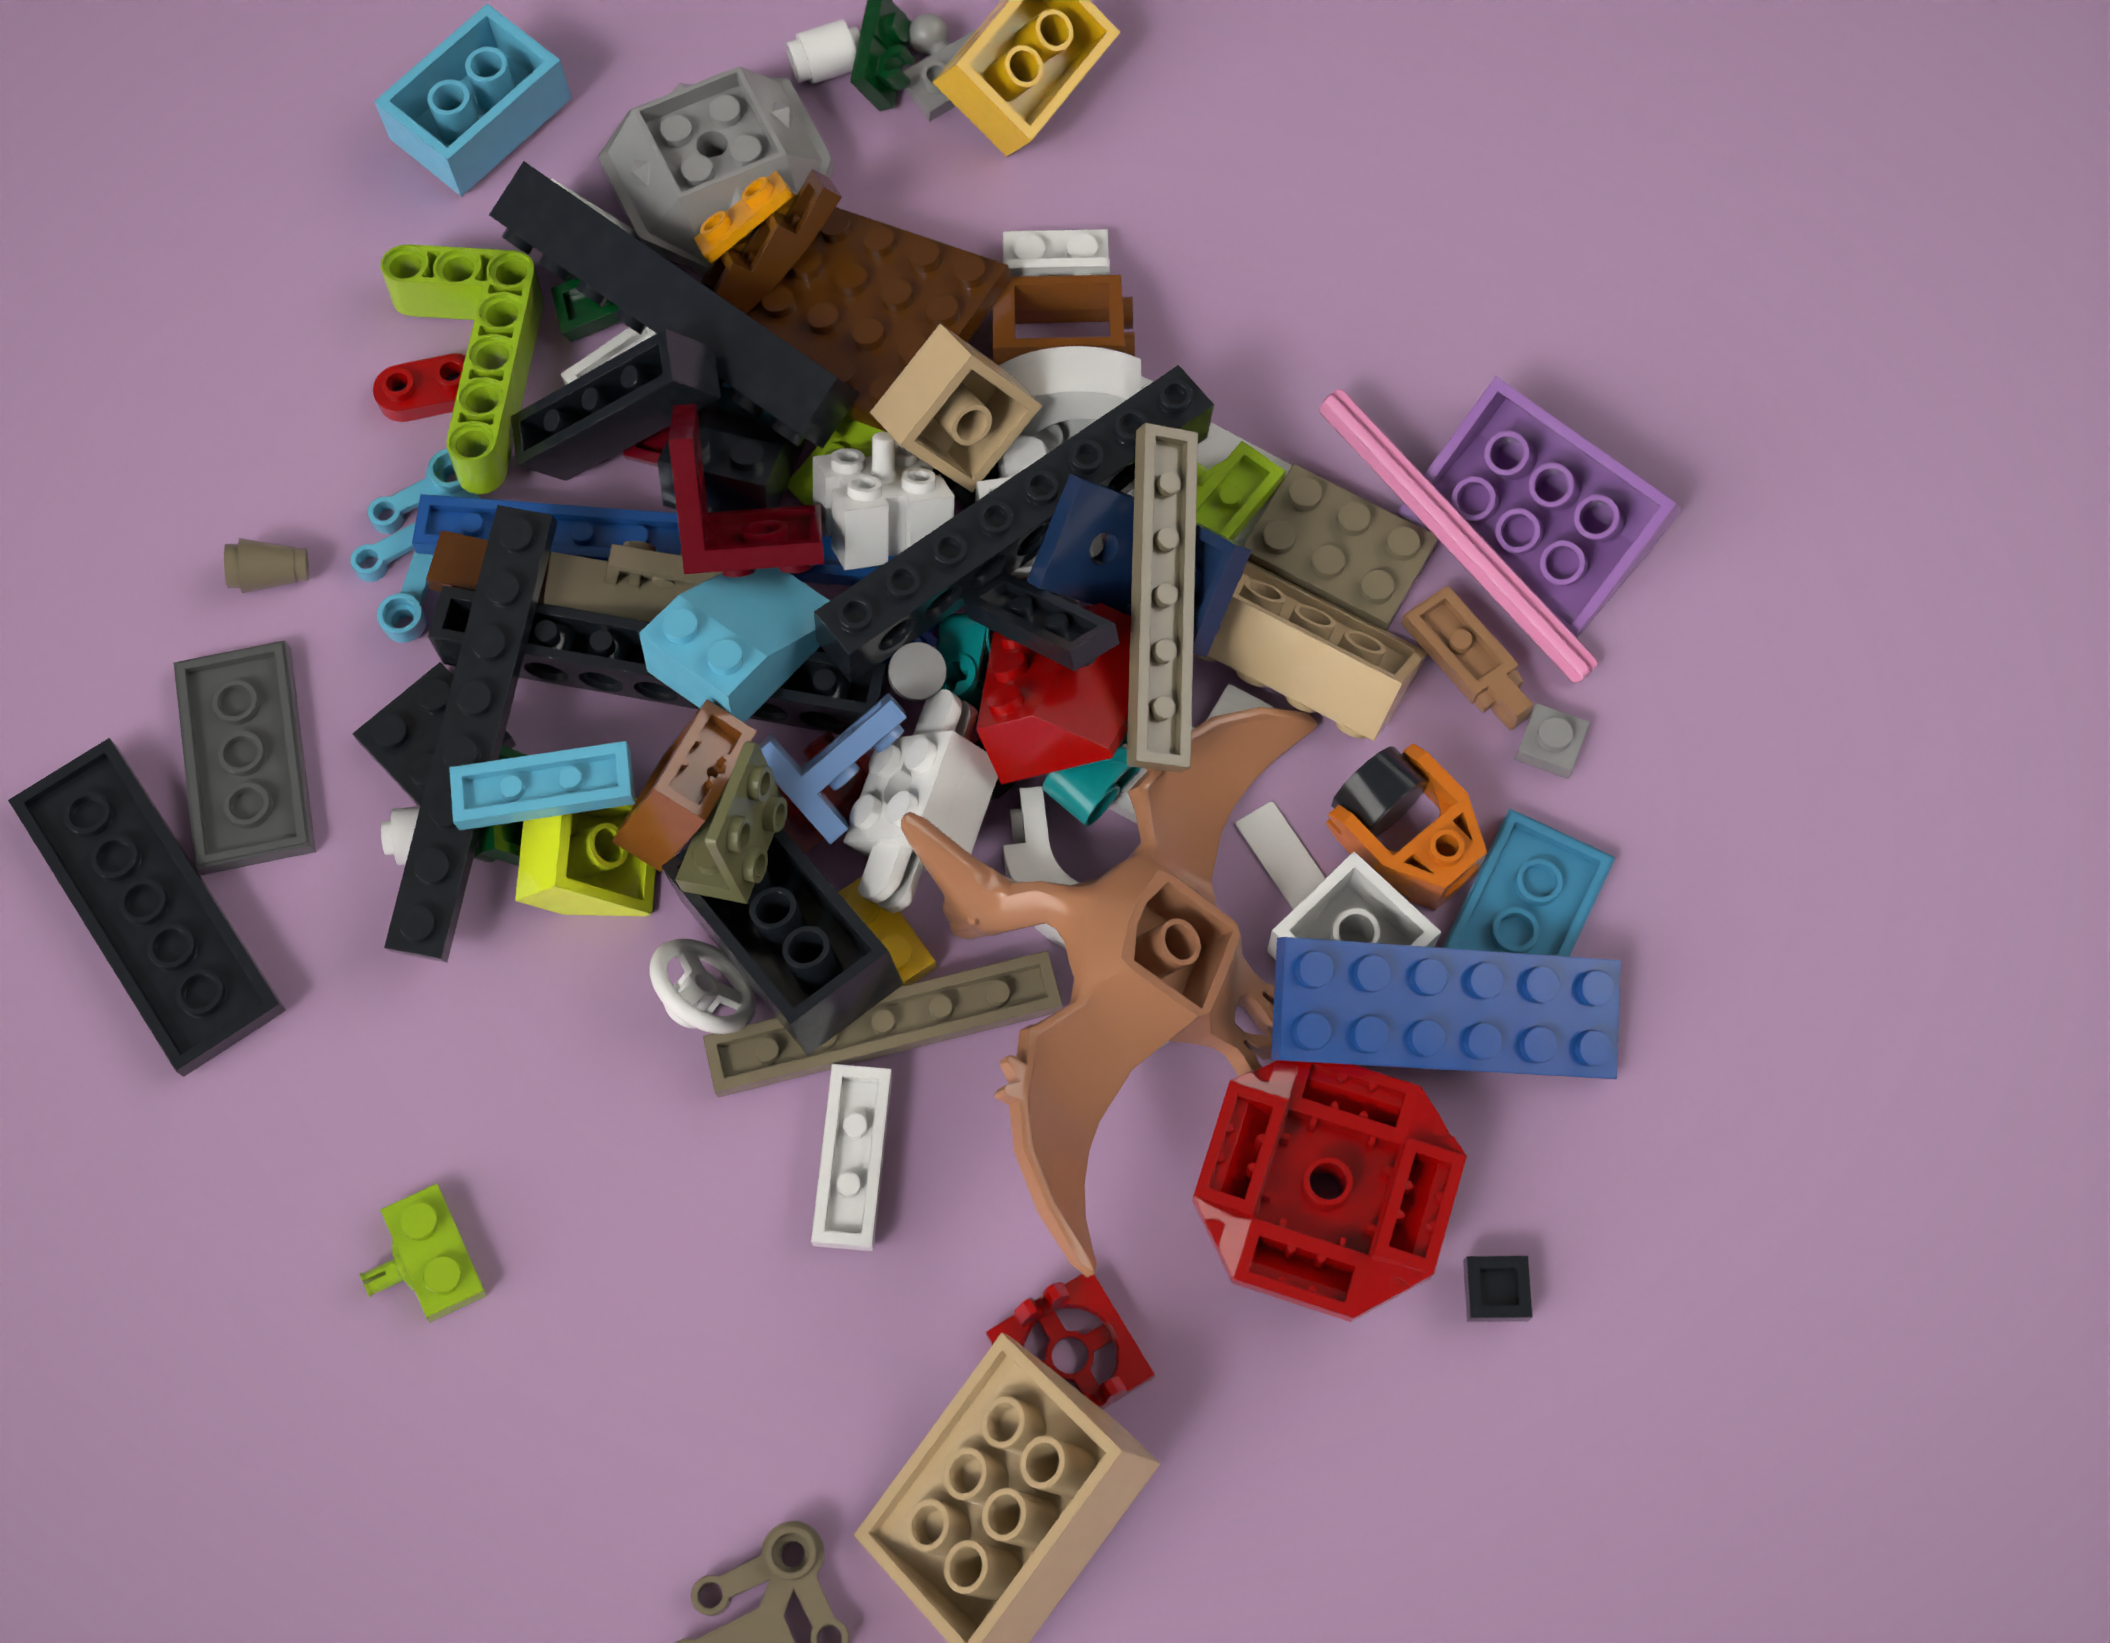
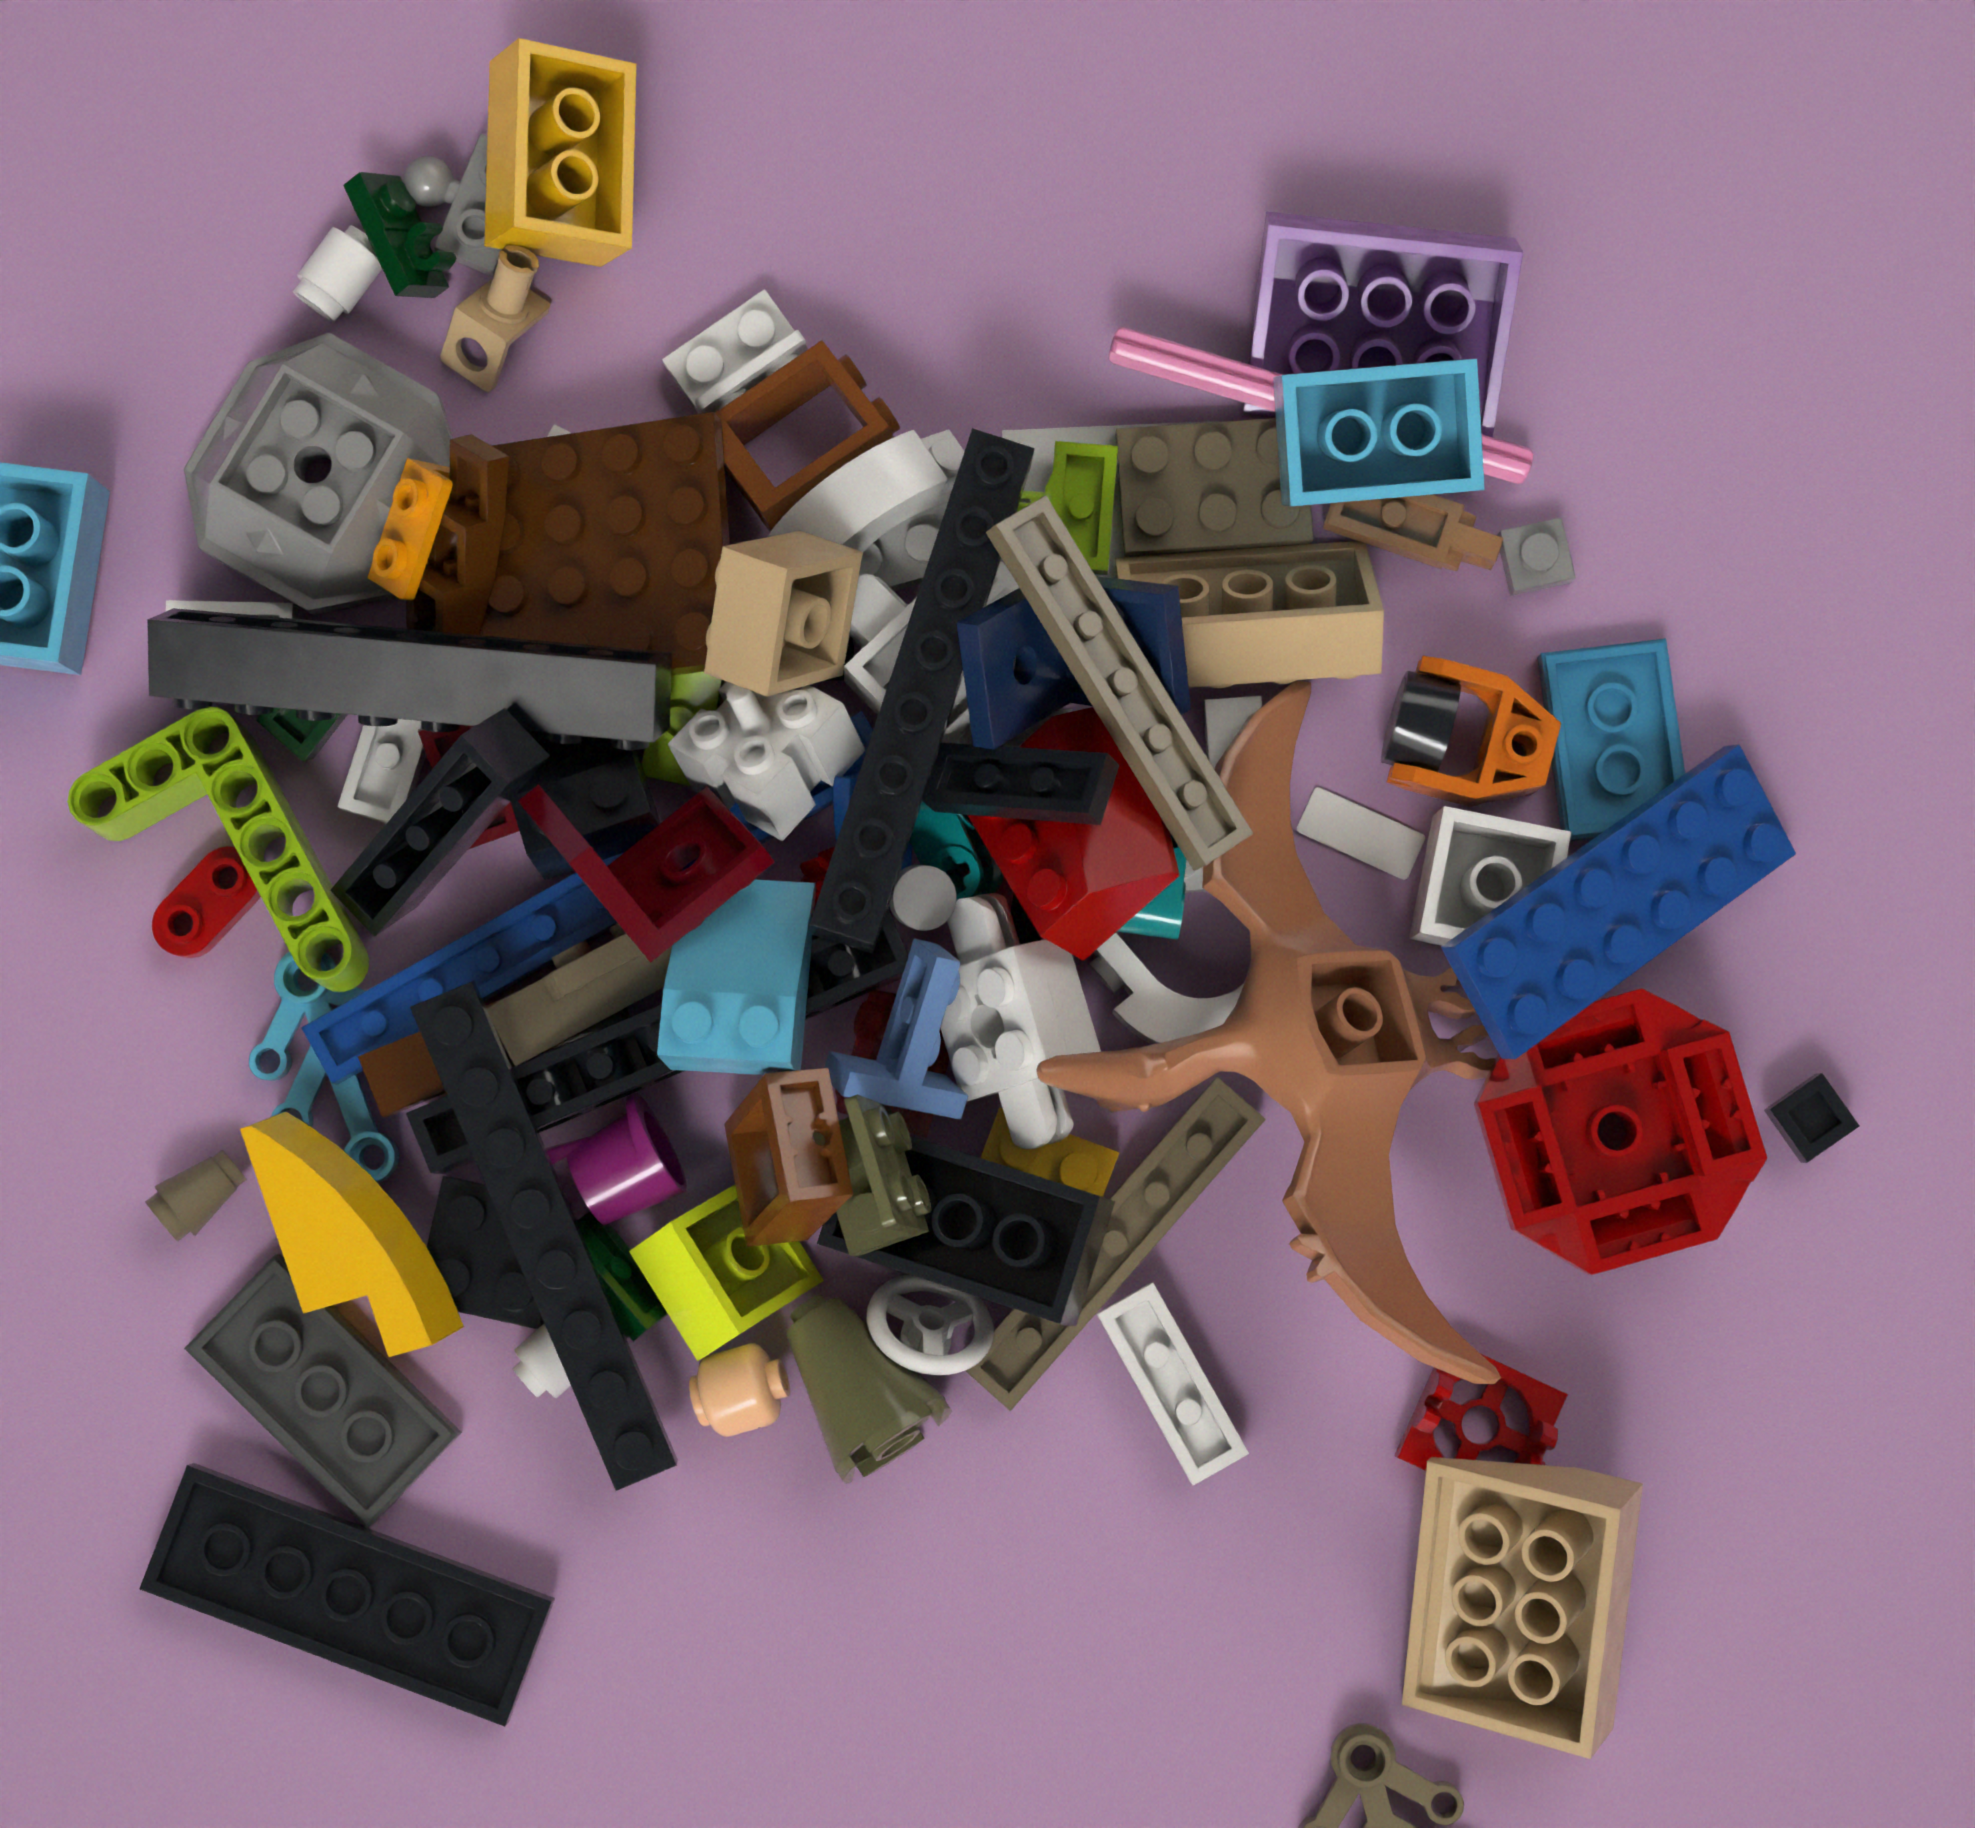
camera: 35 degrees left, 15 degrees up
lime plate [359,1183,487,1323] -> none
medium azure plate [449,741,636,830] -> none
none -> yellow slope [240,1112,464,1357]
none -> tan bracket [440,245,550,392]
none -> magenta hat [546,1093,688,1225]
none -> light nougat head [689,1343,790,1437]
none -> olive cone [786,1295,952,1484]
none -> medium azure brick [1273,359,1485,506]

